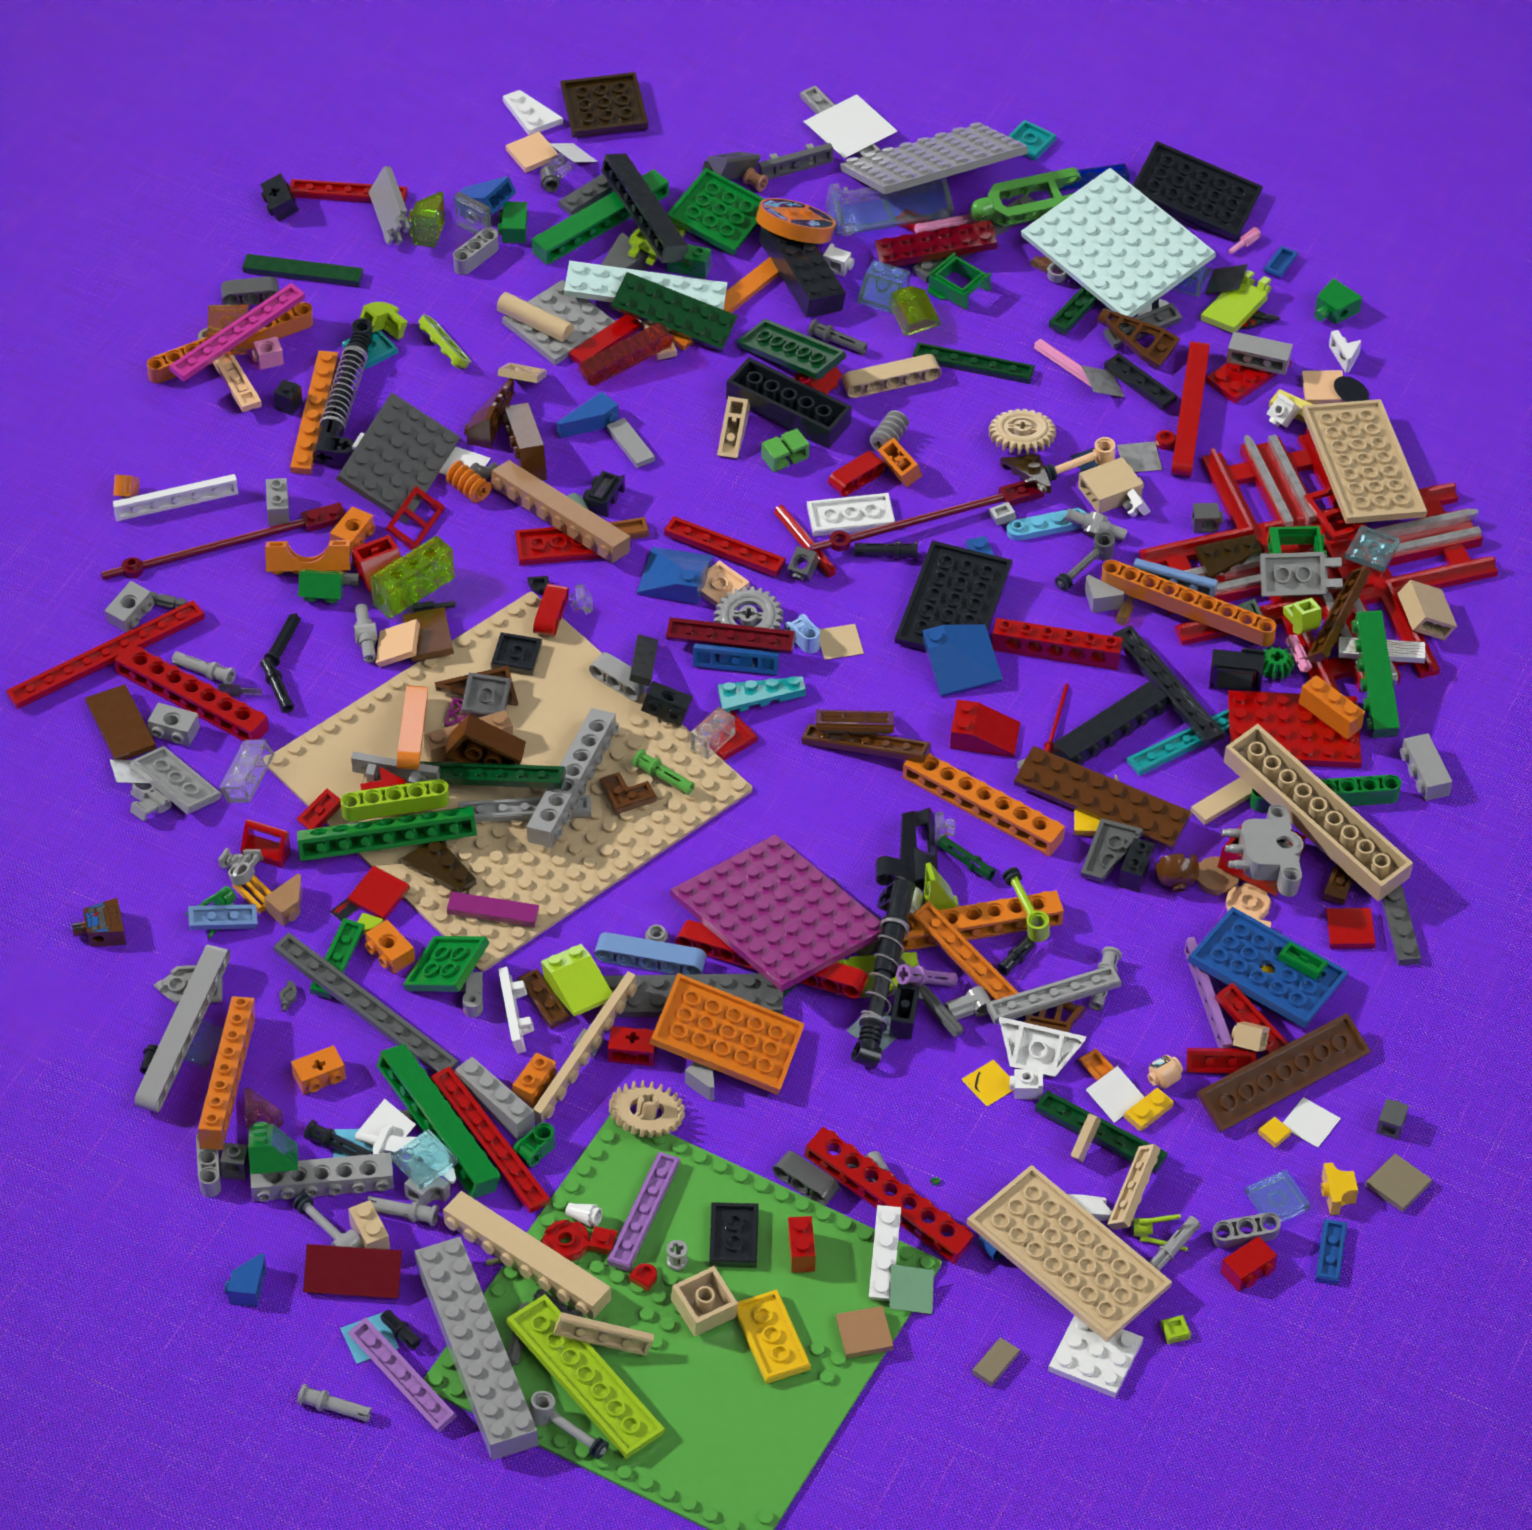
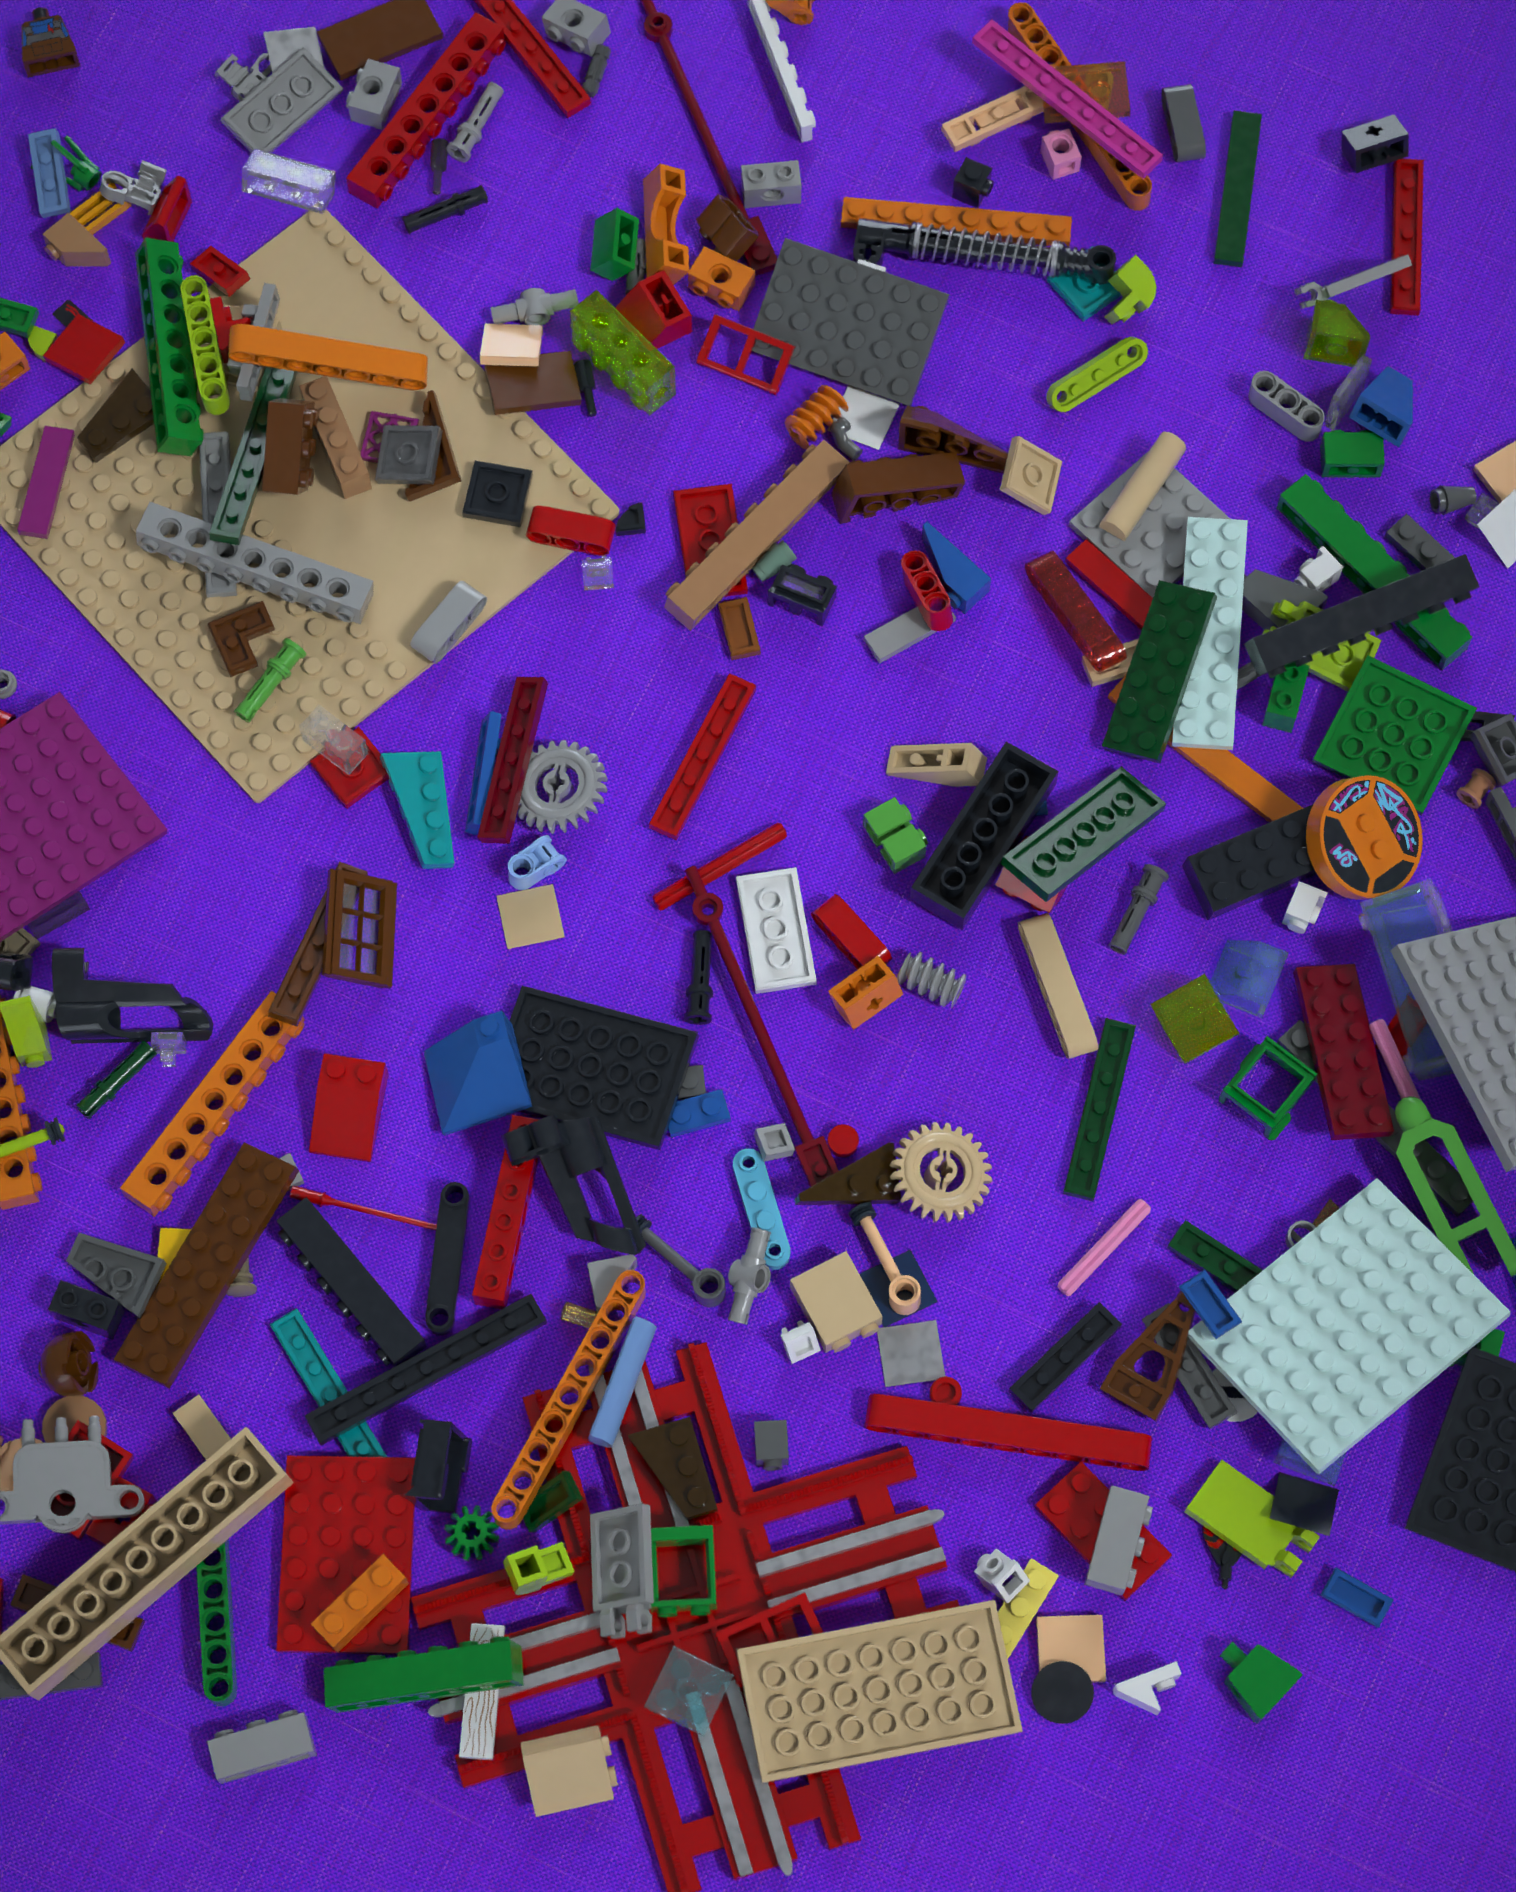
camera: 90 degrees right, 20 degrees up
black axle [264,613,301,666] -> none
pearl dark grey tile [629,634,658,686] -> none
blue slope [637,547,713,604] -> none
black brick [641,681,693,726] -> none
light nougat tile [701,560,750,606] -> none
dark grey brick [788,546,819,582] -> none
flat silver sticker [1081,365,1124,397] -> none
bright pink axle [1229,227,1261,254] -> none
bright pink axle [1286,634,1312,673] -> none
reddish brown plate [1306,566,1371,663] -> none
none -> black piece [425,1182,470,1335]
none -> black panel [501,1115,646,1255]
none -> reddish brown brick [696,194,759,261]
none -> red tile [827,1124,859,1158]
none -> red beam [901,550,953,631]
none -> blue tile [1178,1270,1242,1339]
none -> white brick [1294,546,1343,592]

